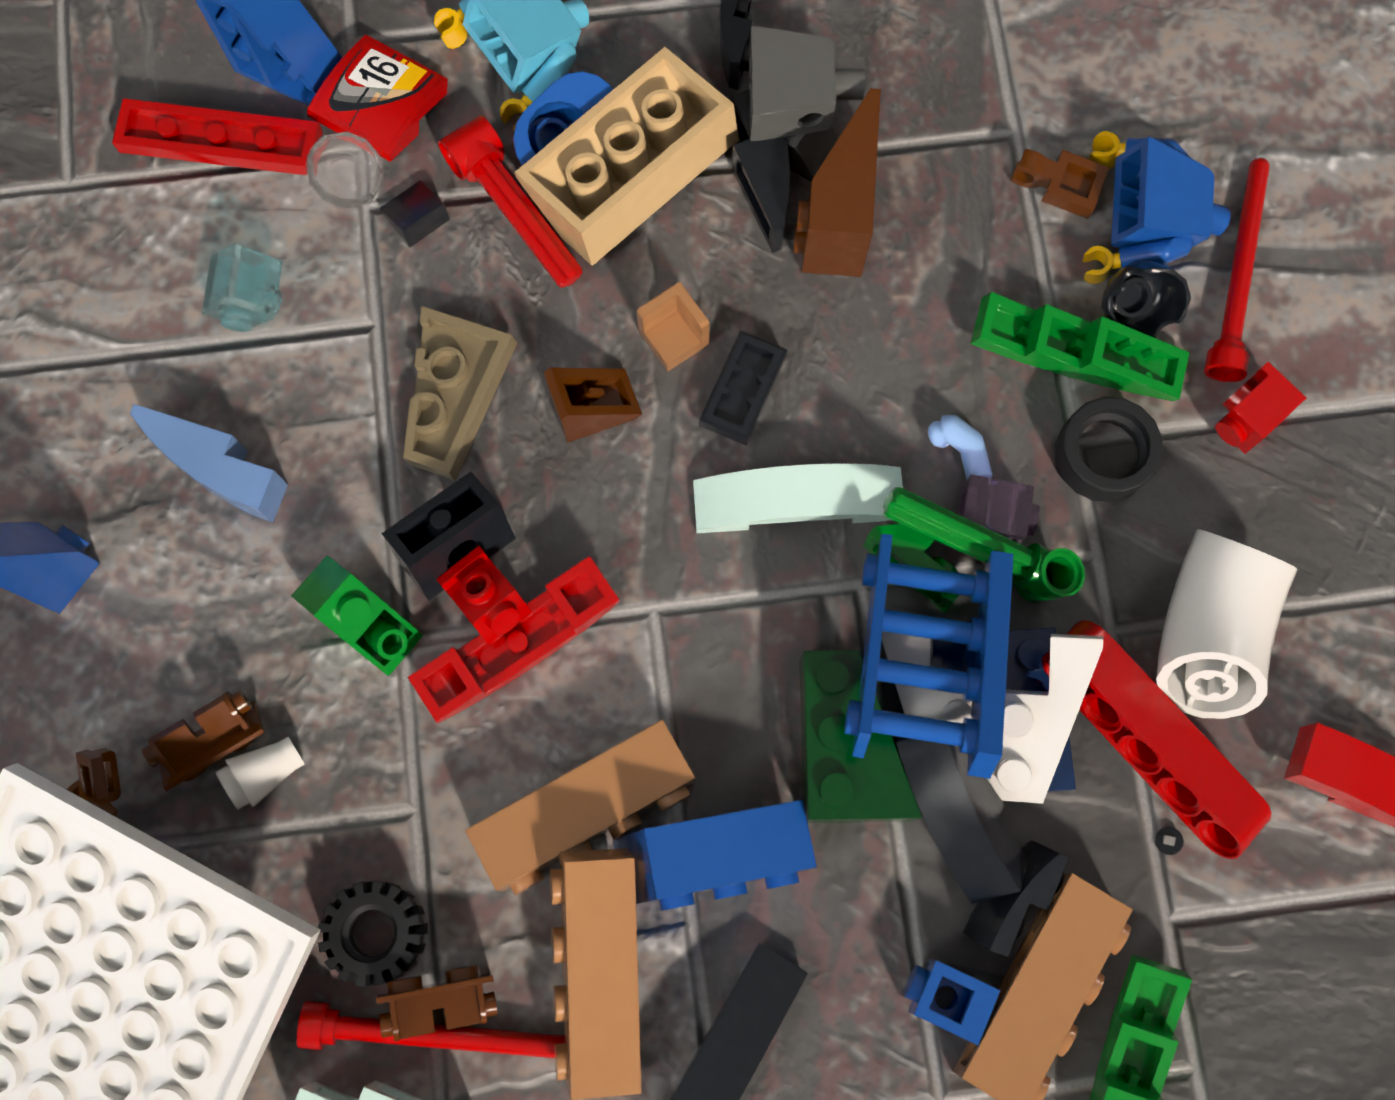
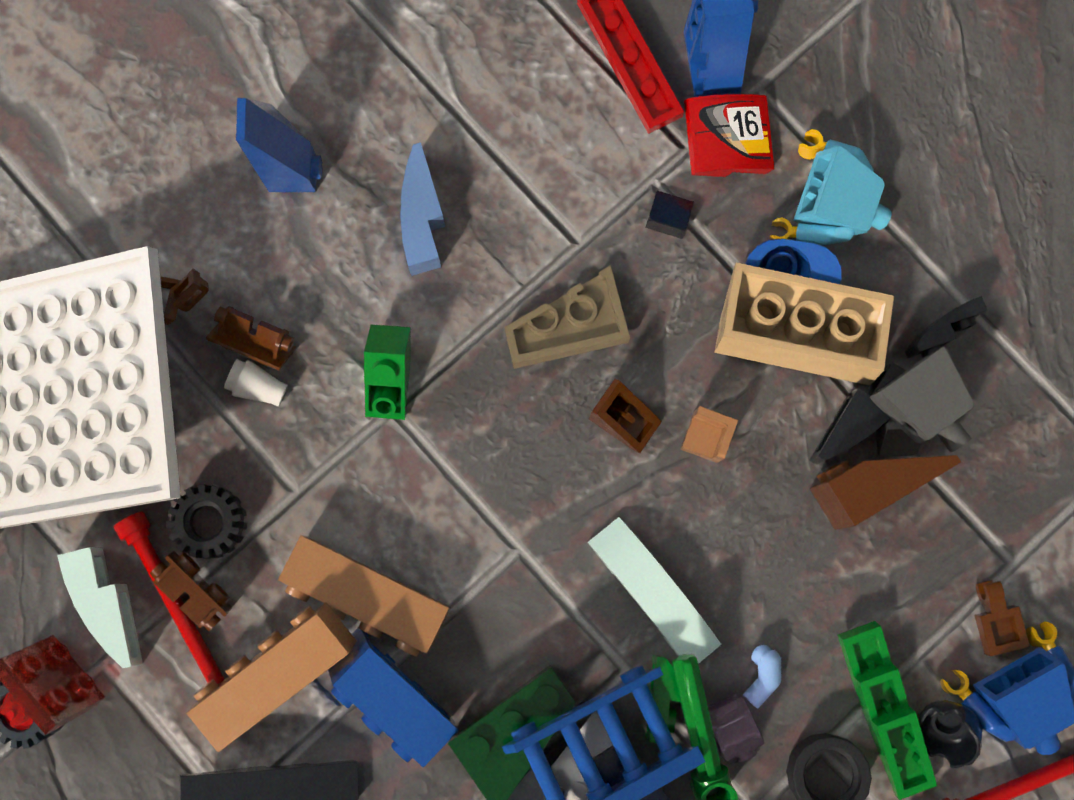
camera: 50 degrees right, 5 degrees up
clear light blue brick [202,244,283,332] -> none
clear hair [305,132,384,210] -> none
black brick [381,471,516,601] -> none
red slope [407,556,620,723] -> none
red brick [436,546,532,645] -> none
red axle [438,115,583,288] -> none
black plate [699,330,788,446] -> none

